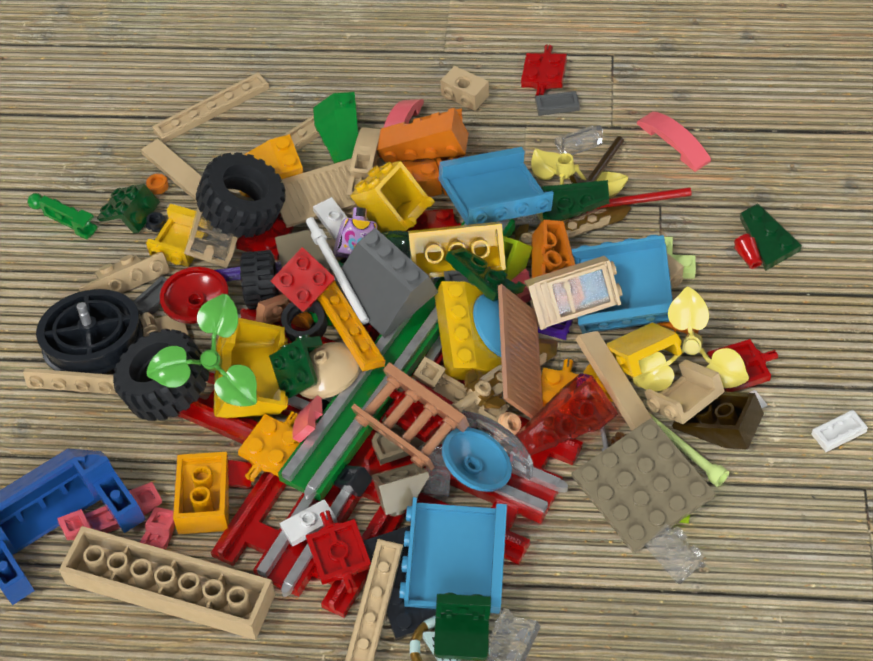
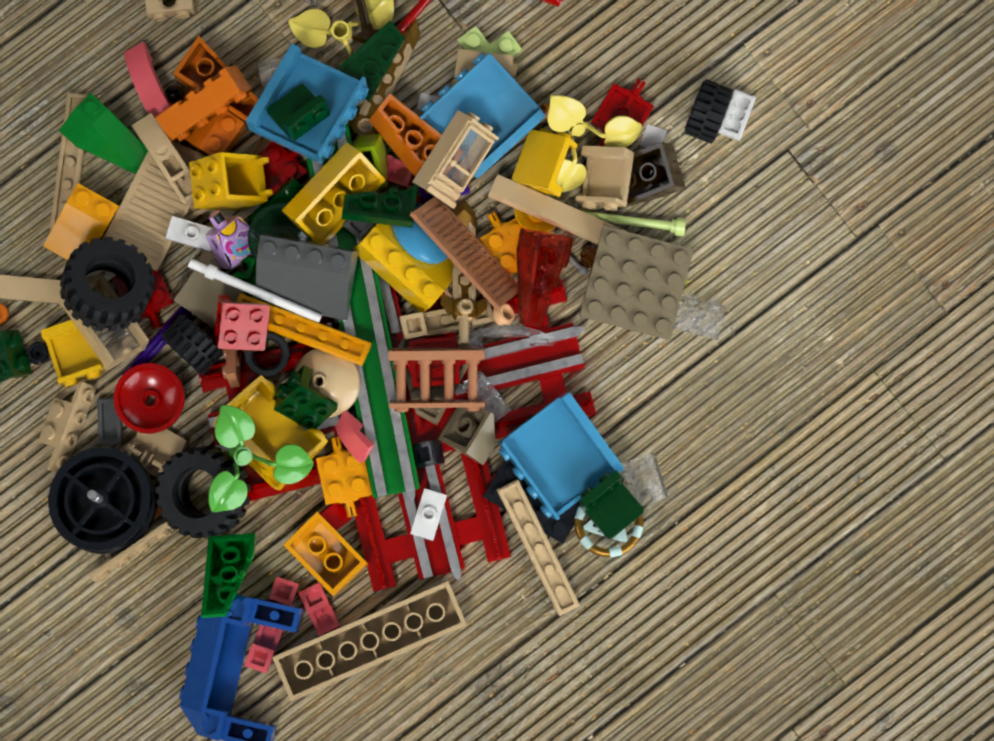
camera: 45 degrees left, 30 degrees up
red plate [305,510,371,593] -> none
dark azure dish [442,427,512,492] -> none
none -> green wedge [201,533,256,618]
none -> dark green bracket [267,84,330,142]
none -> black tyre [685,79,733,144]

